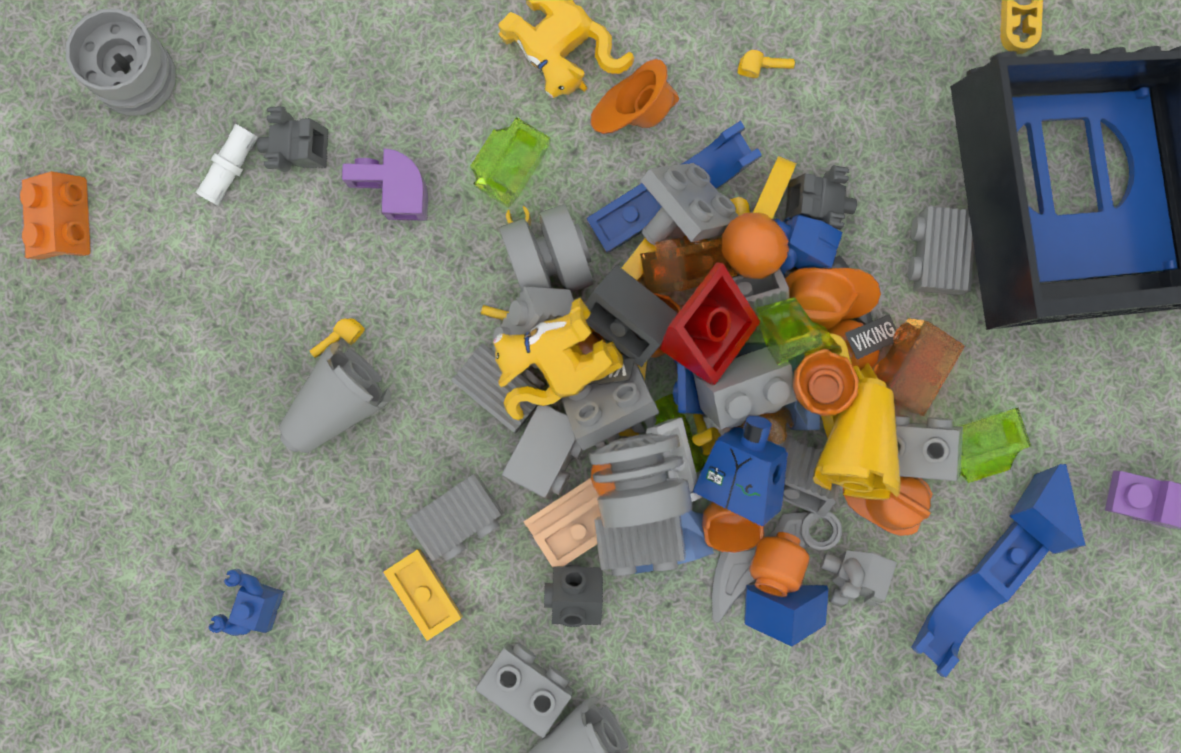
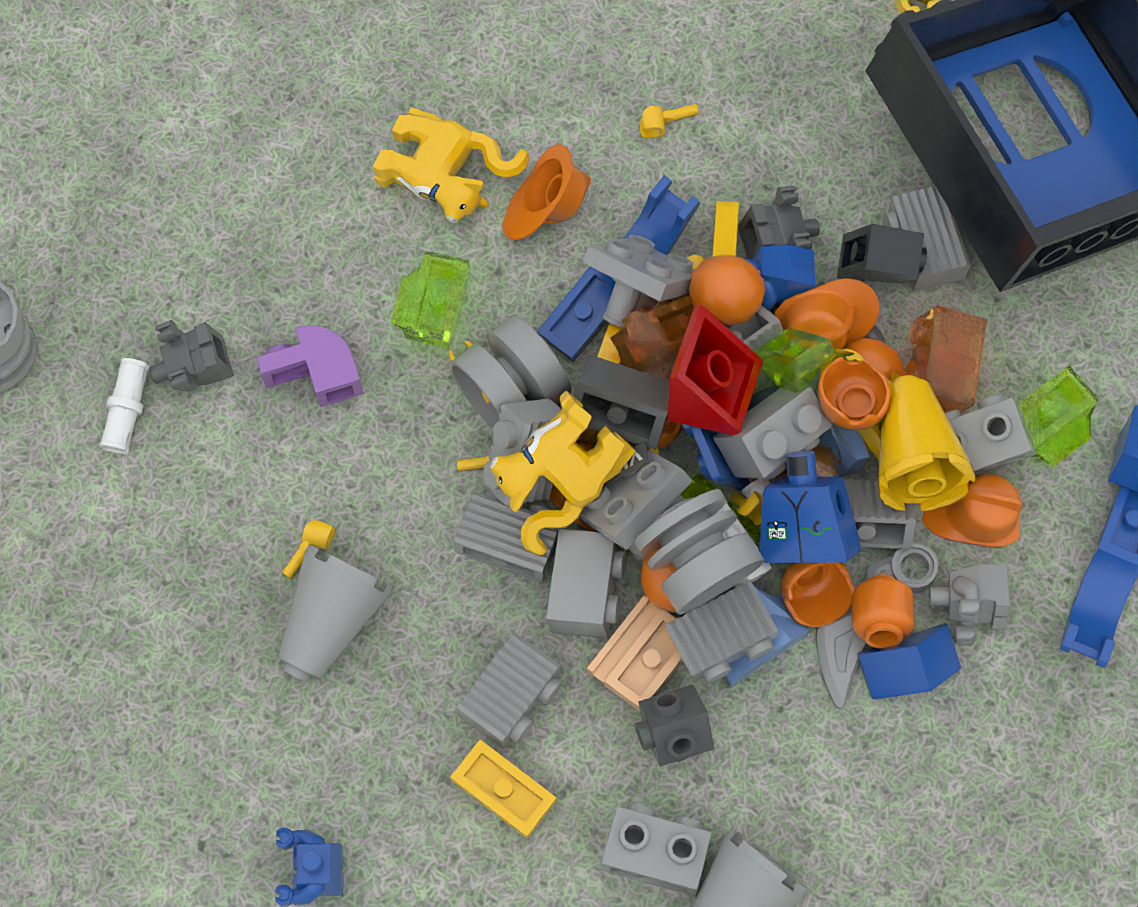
camera: 20 degrees left, 15 degrees down
dark grey sticker [845,314,901,359] -> none
none -> black slope [837,224,927,283]

